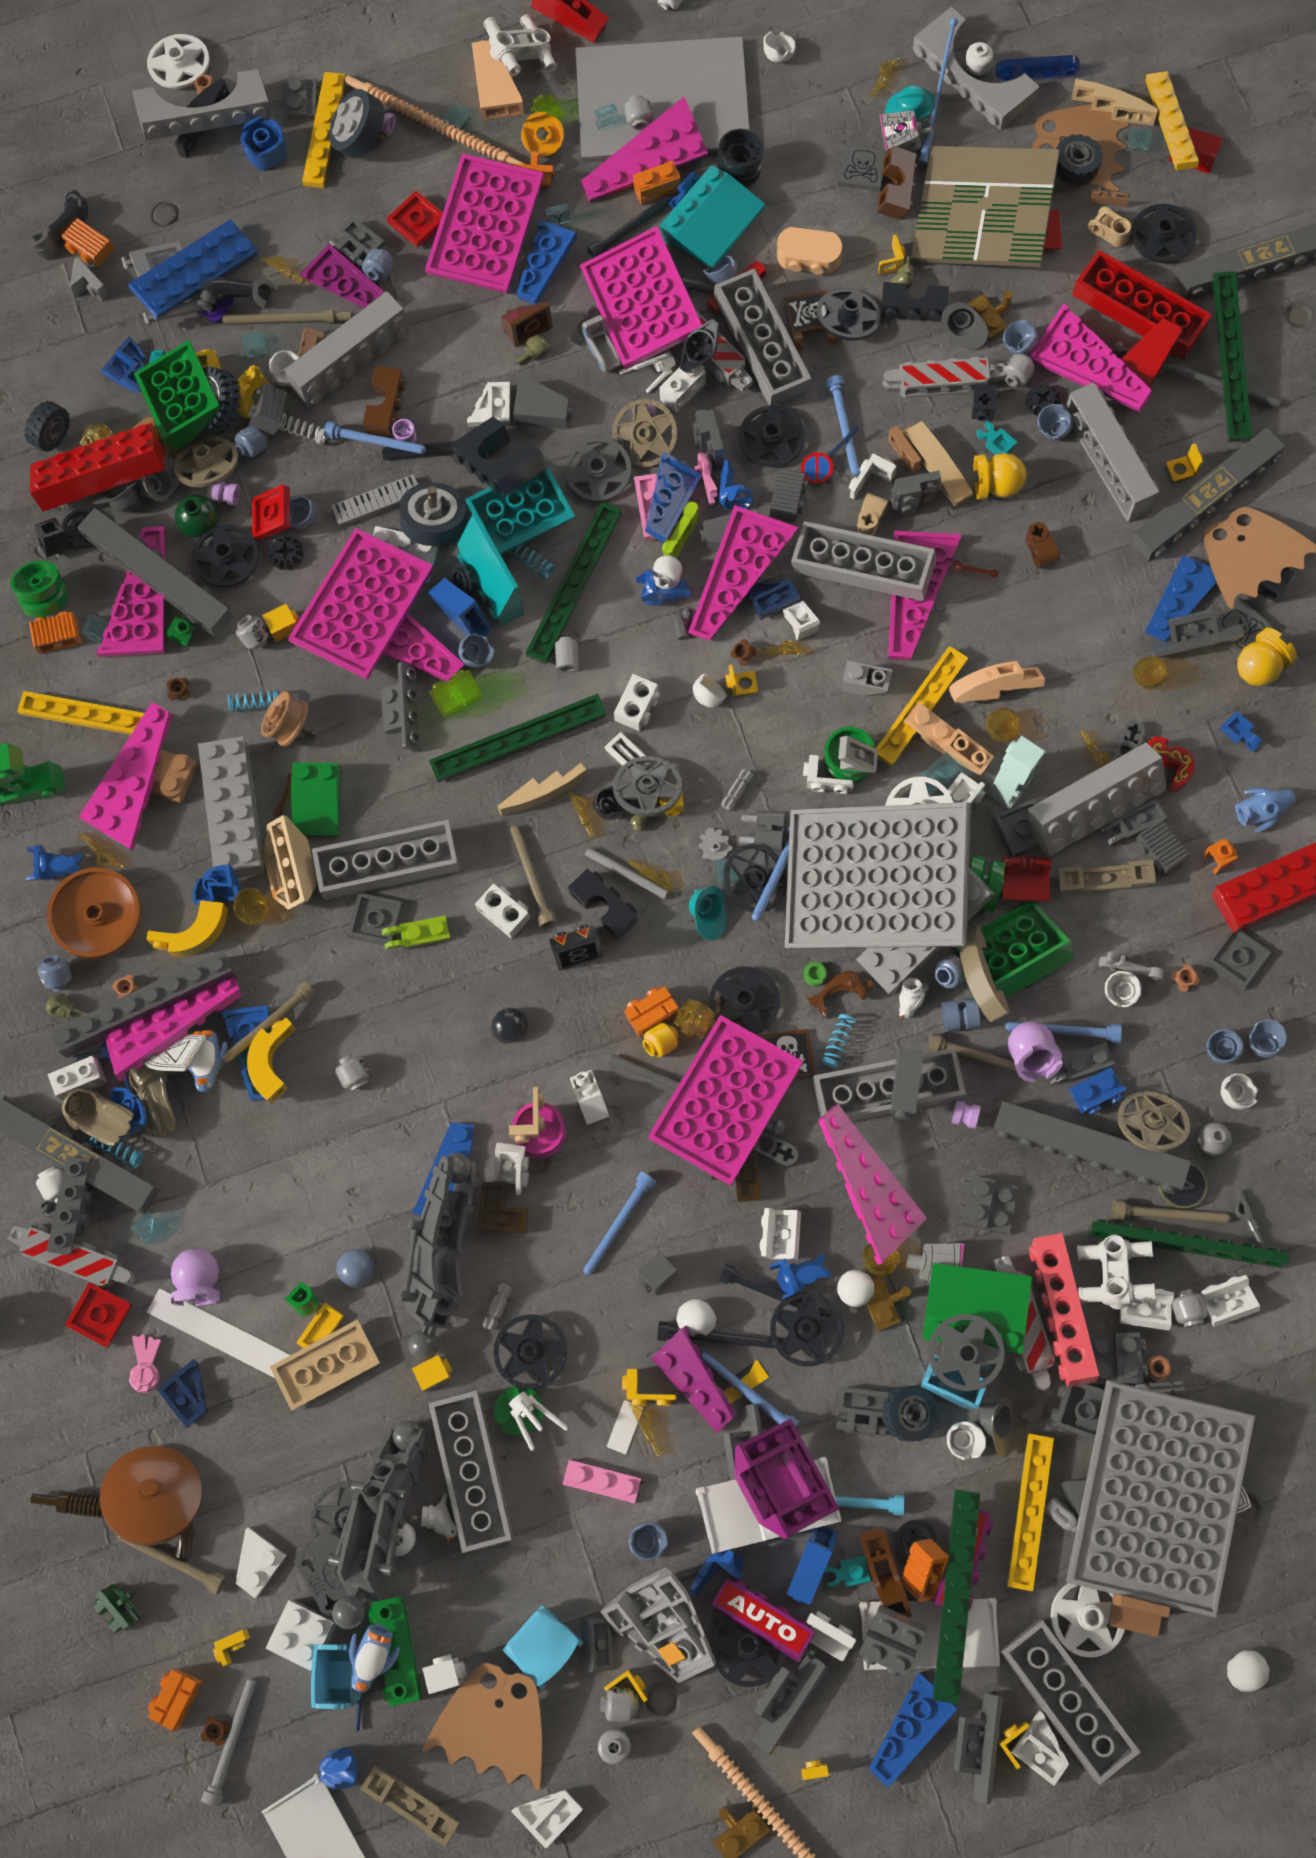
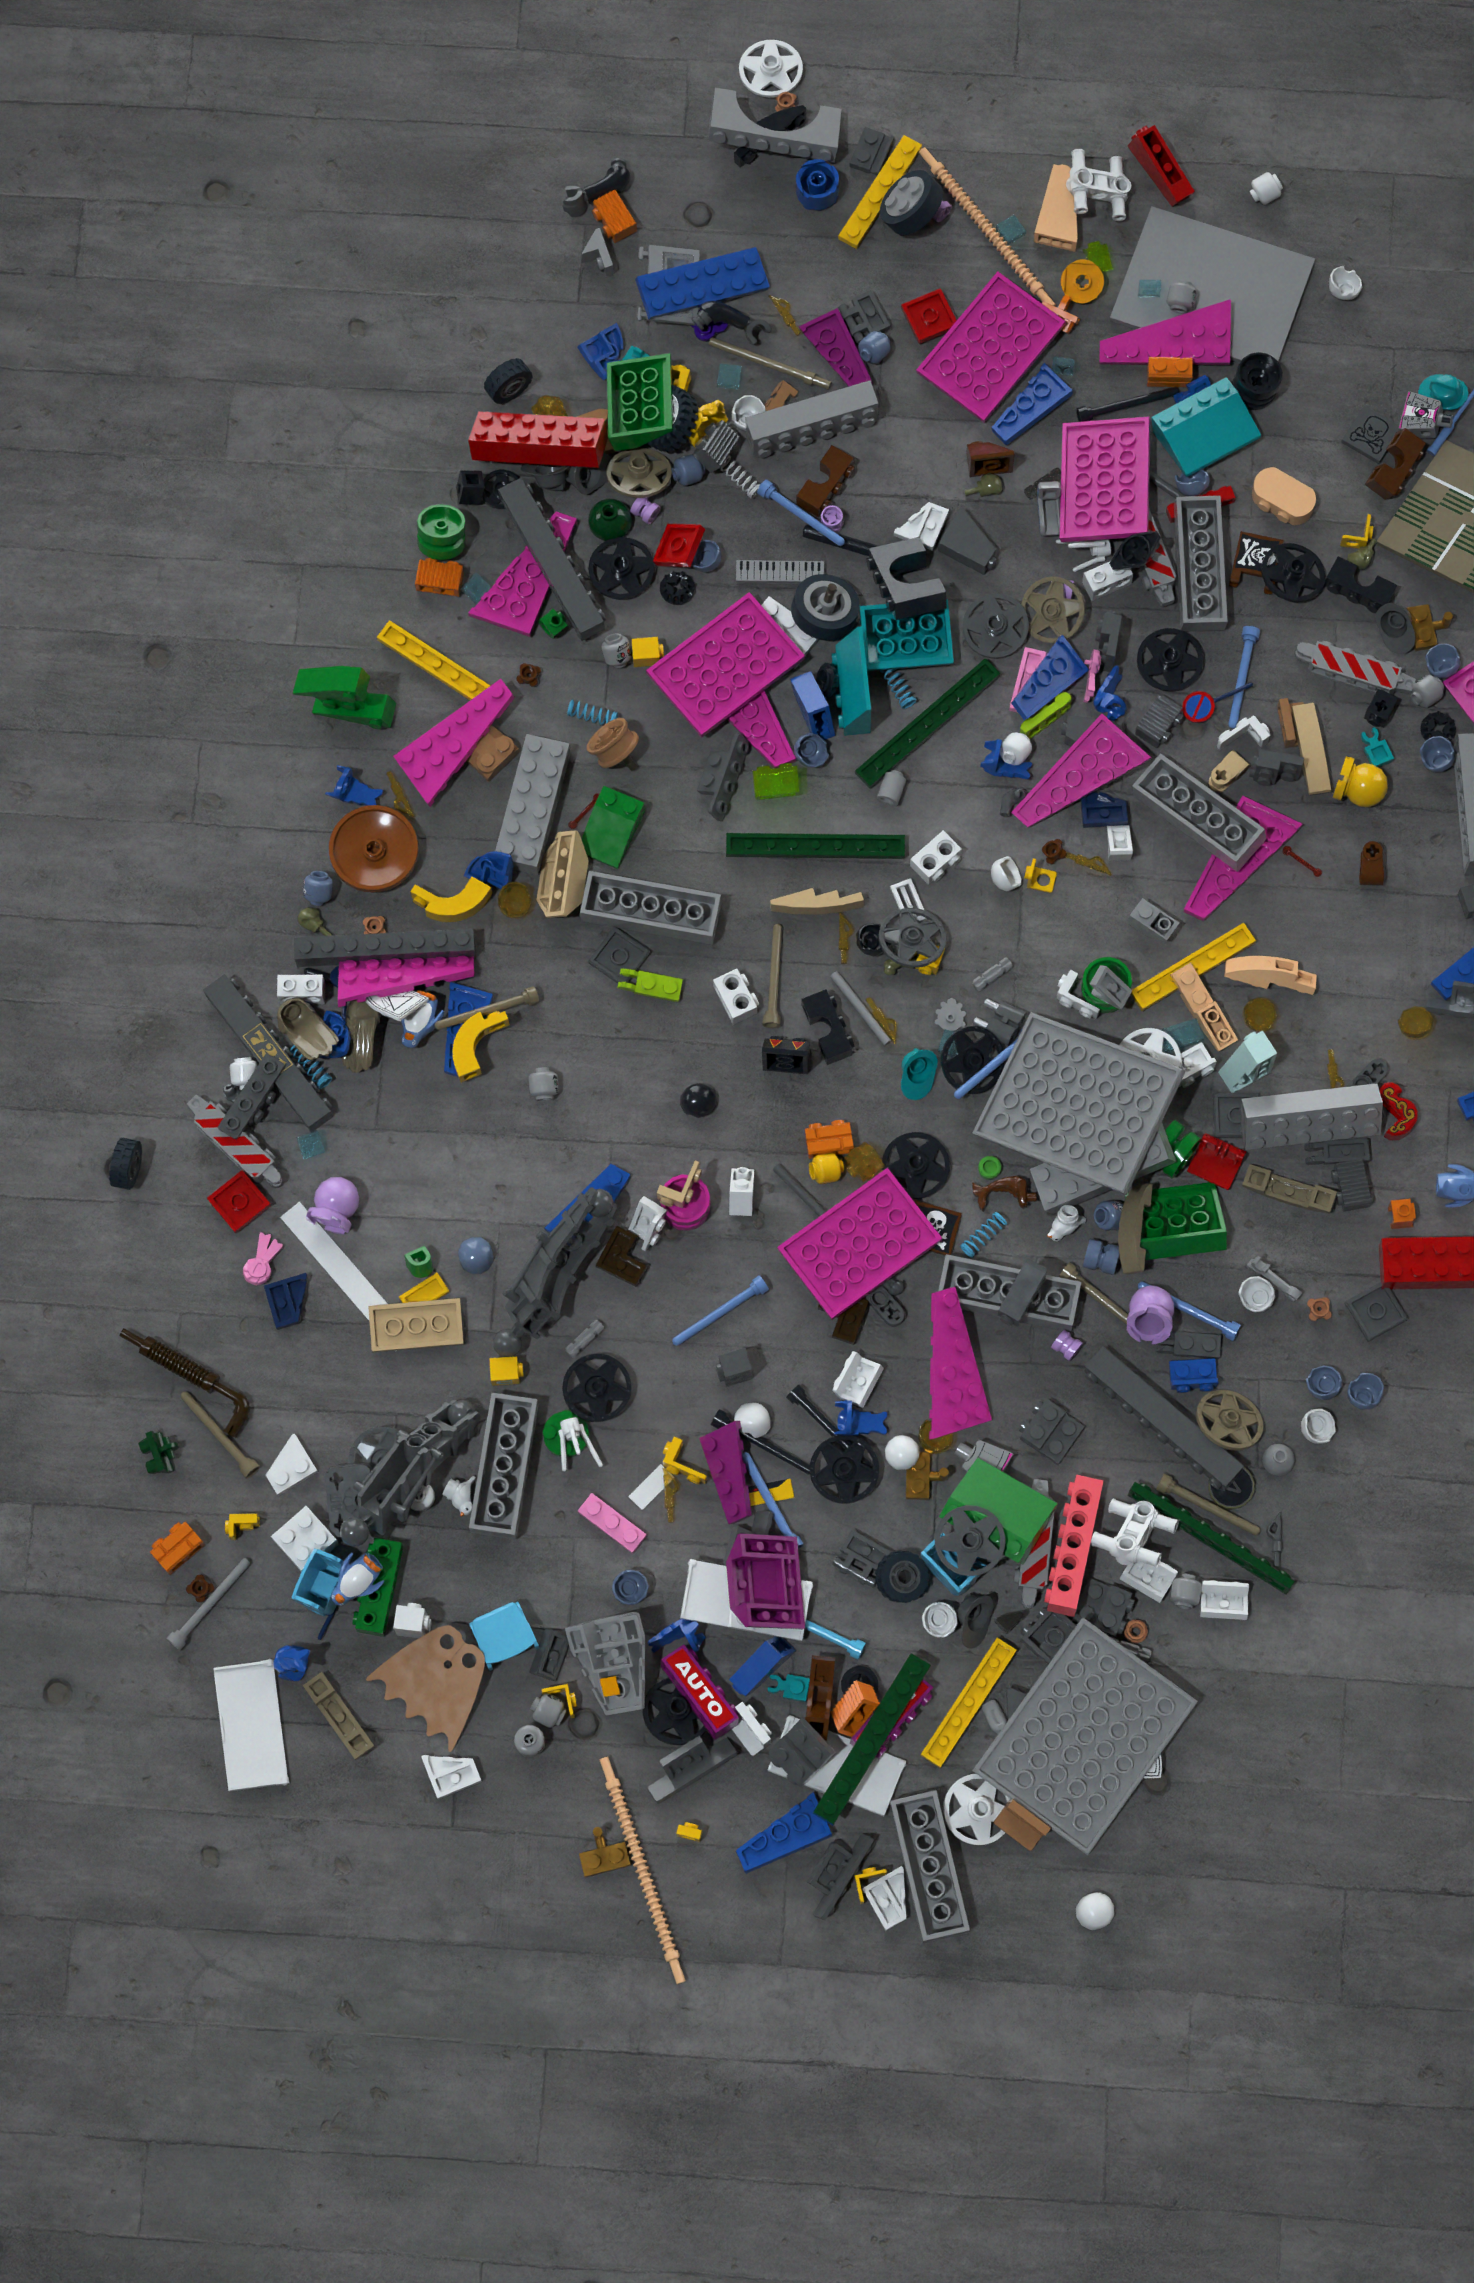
camera: 20 degrees right, 0 degrees up
dark orange dish [100,1446,202,1546] -> none
clear yellow hand [870,57,900,97] -> none

